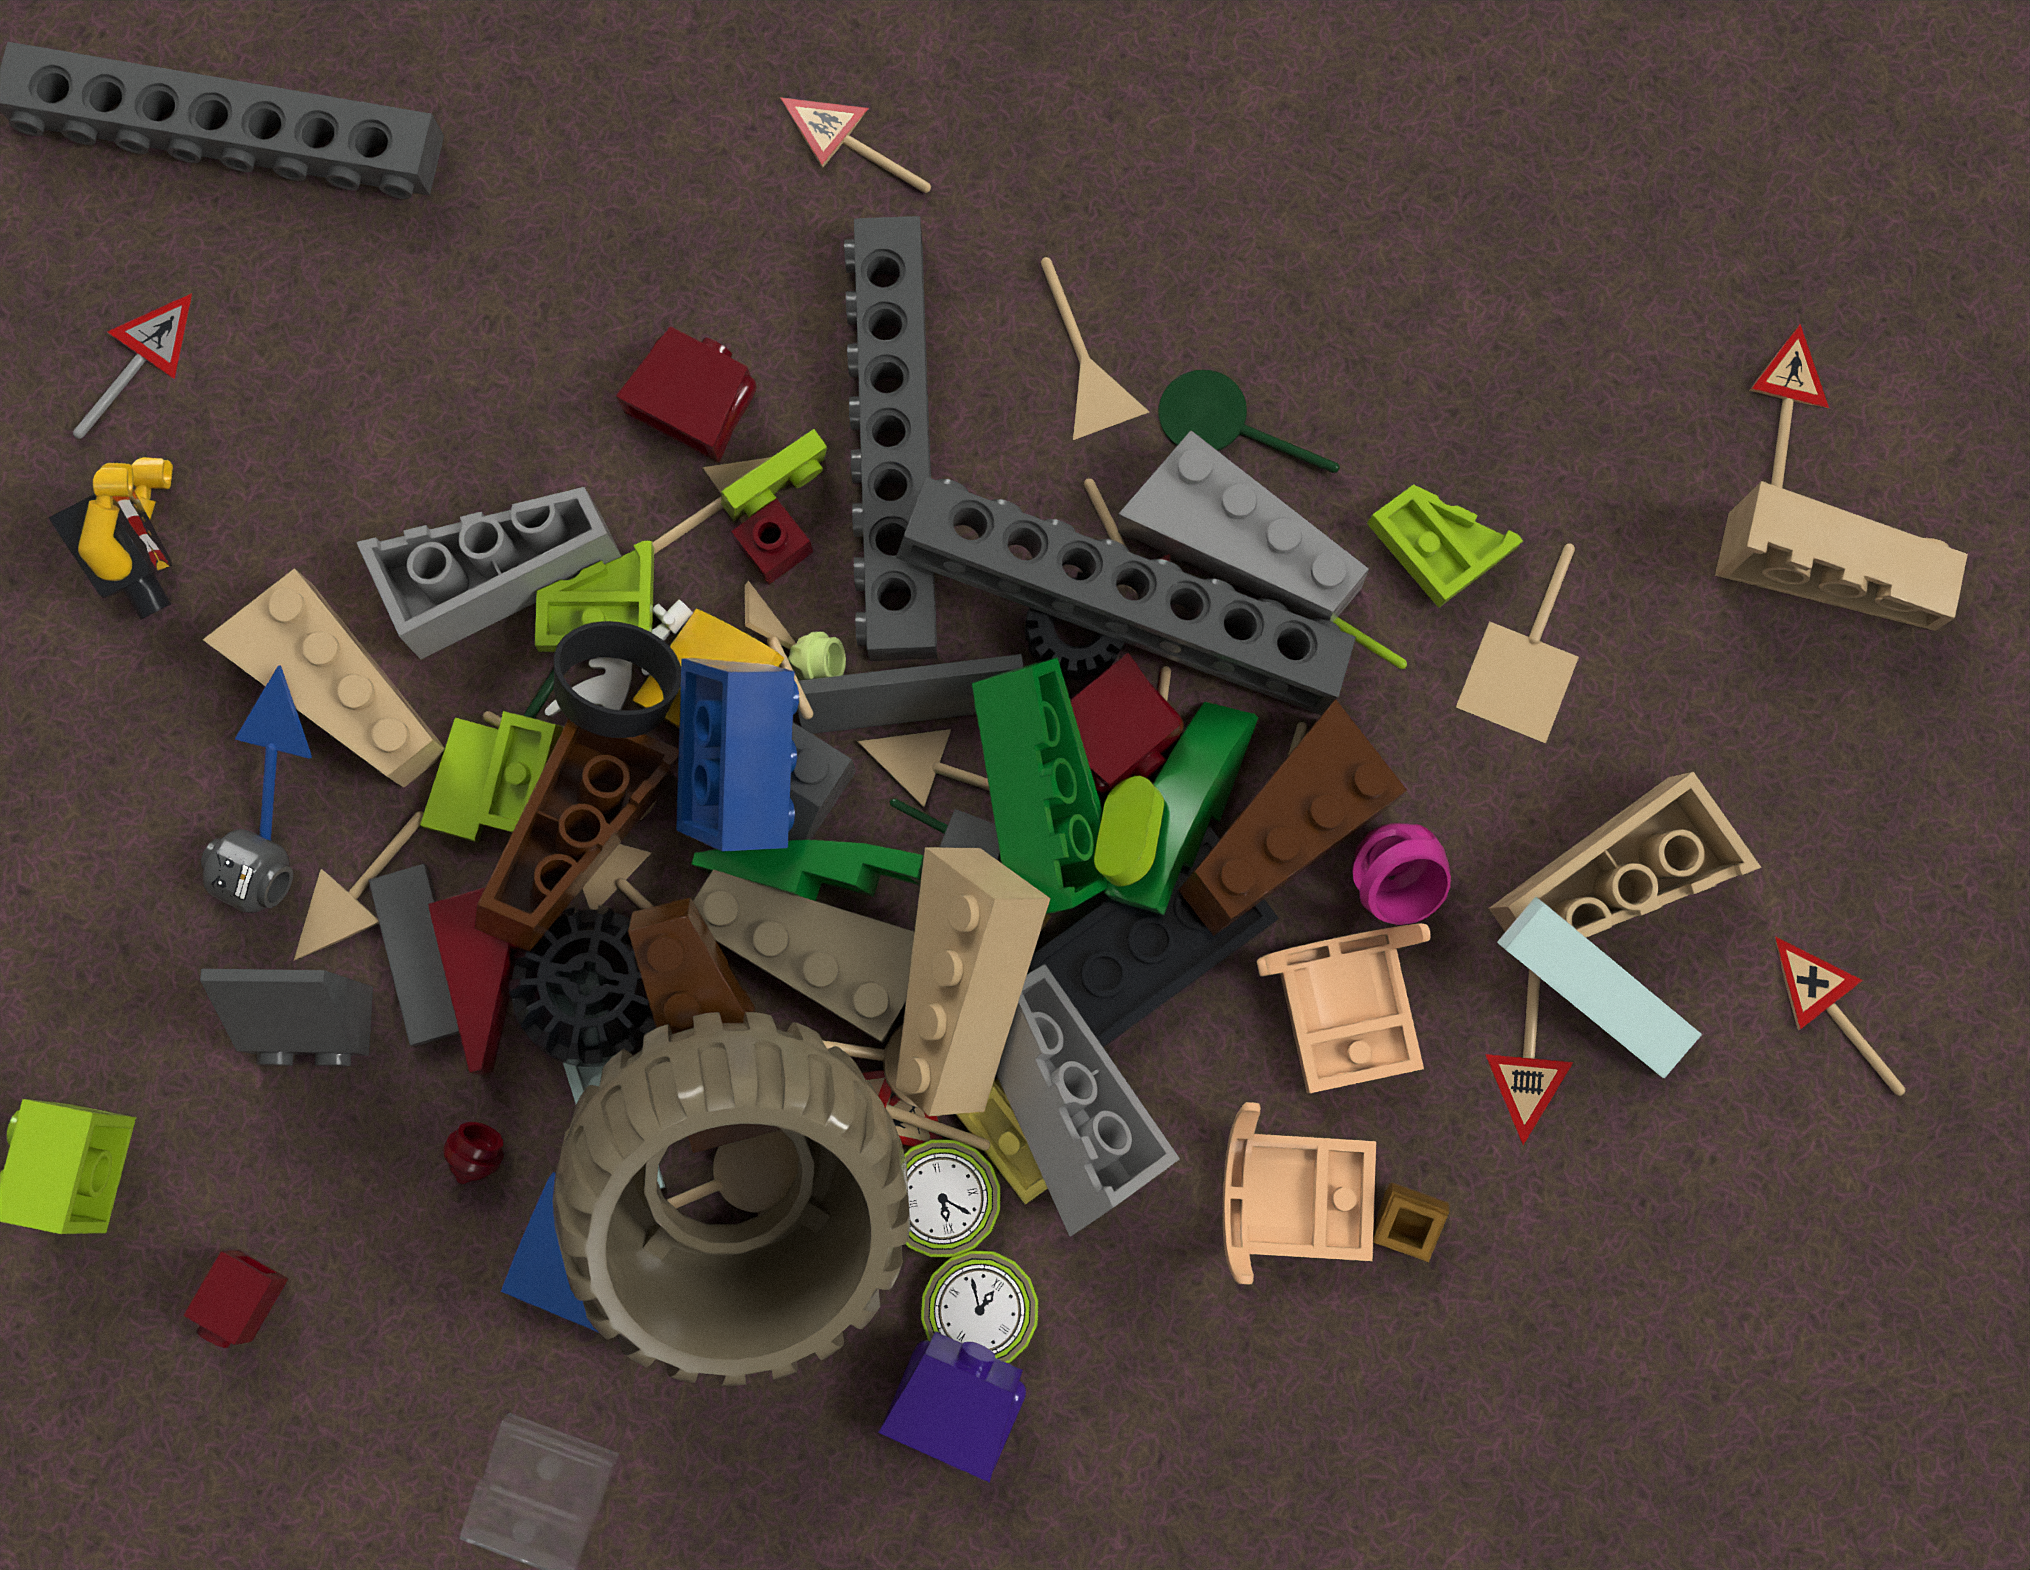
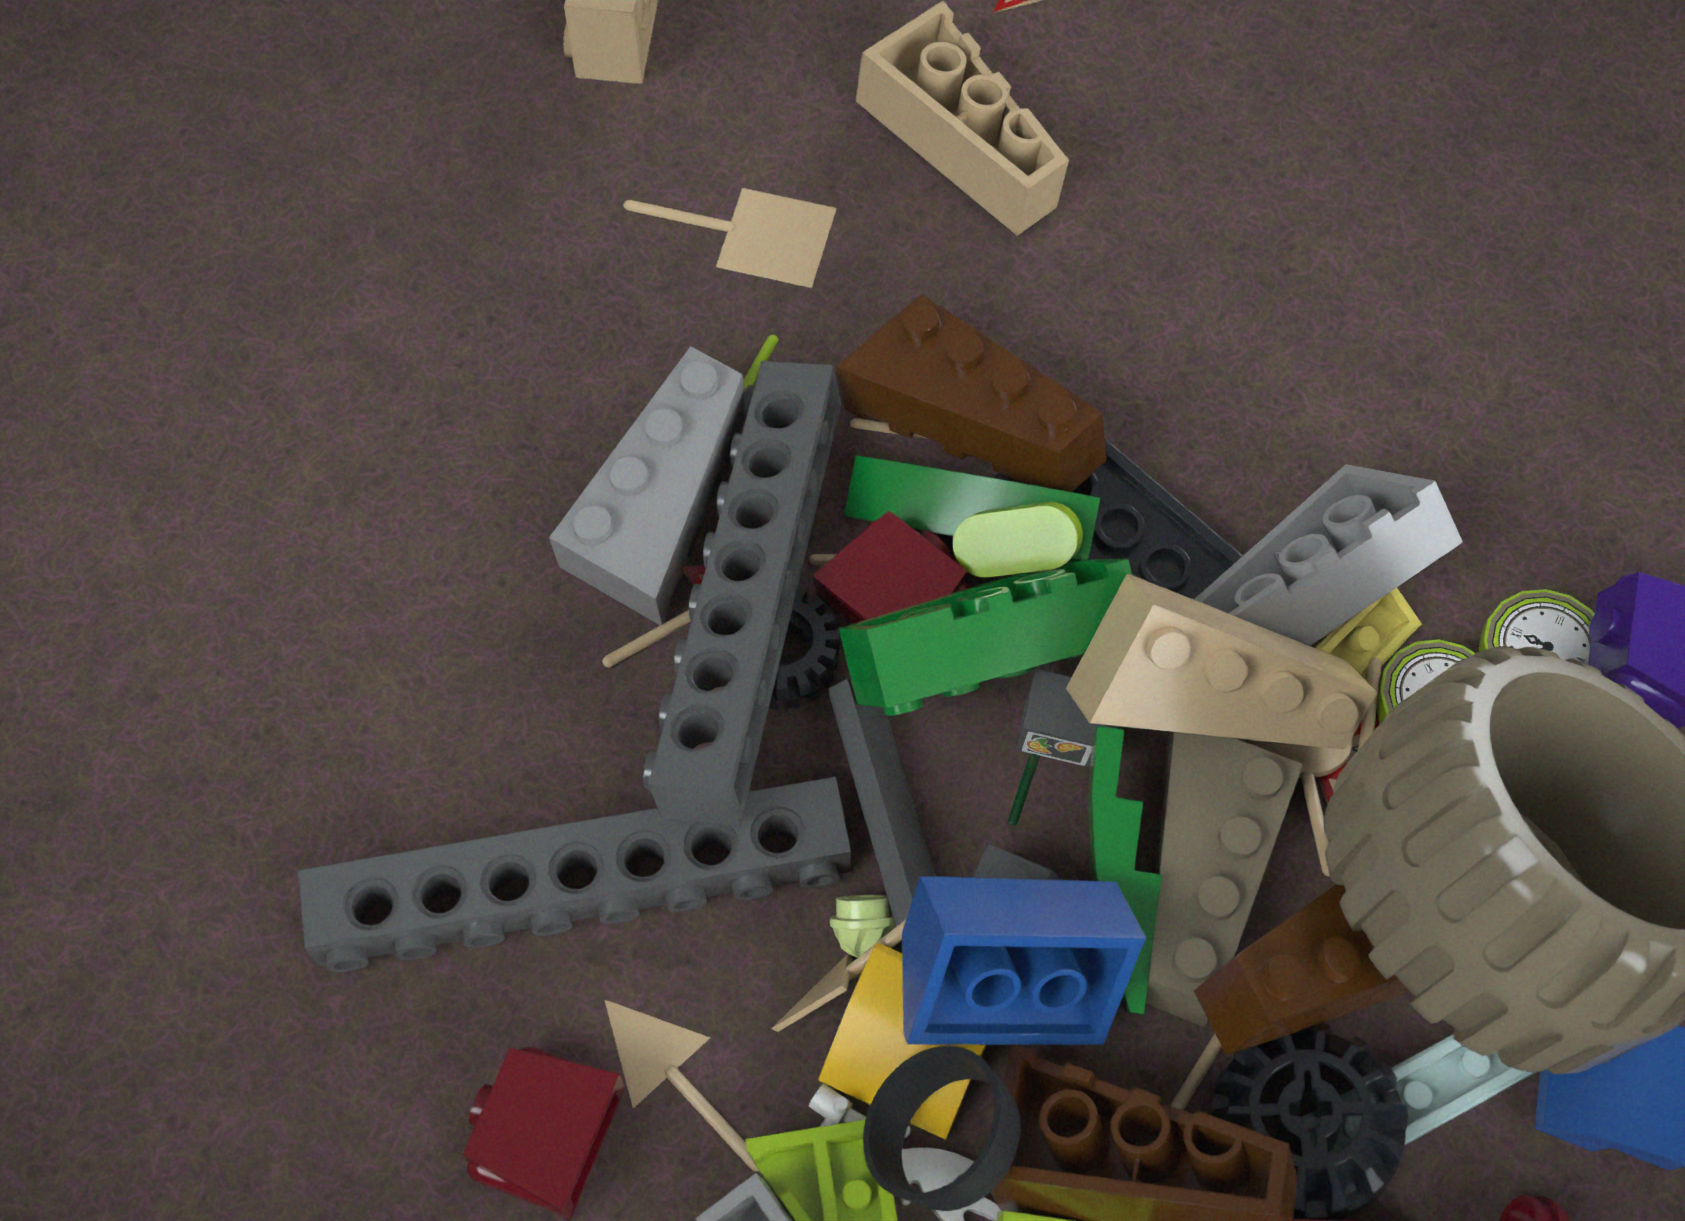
camera: 100 degrees left, 15 degrees down
lime plate [721,429,827,521] -> none
dark red plate [731,498,813,585] -> none
piece [780,97,931,193] -> none
tan piece [857,729,990,808] -> none
tan piece [1041,257,1149,440] -> none
dark green piece [1158,370,1340,473] -> none
light nougat piece [1223,1102,1376,1284] -> none
light nougat piece [1257,923,1431,1093] -> none
dark pink helmet [1351,823,1451,925] -> none
lime wing [1367,484,1523,608] -> none
pearl gold brick [1373,1182,1450,1262] -> none
piece [1485,969,1574,1145] -> none
light aqua tile [1497,897,1702,1078] -> none
piece [1749,324,1829,488] -> none

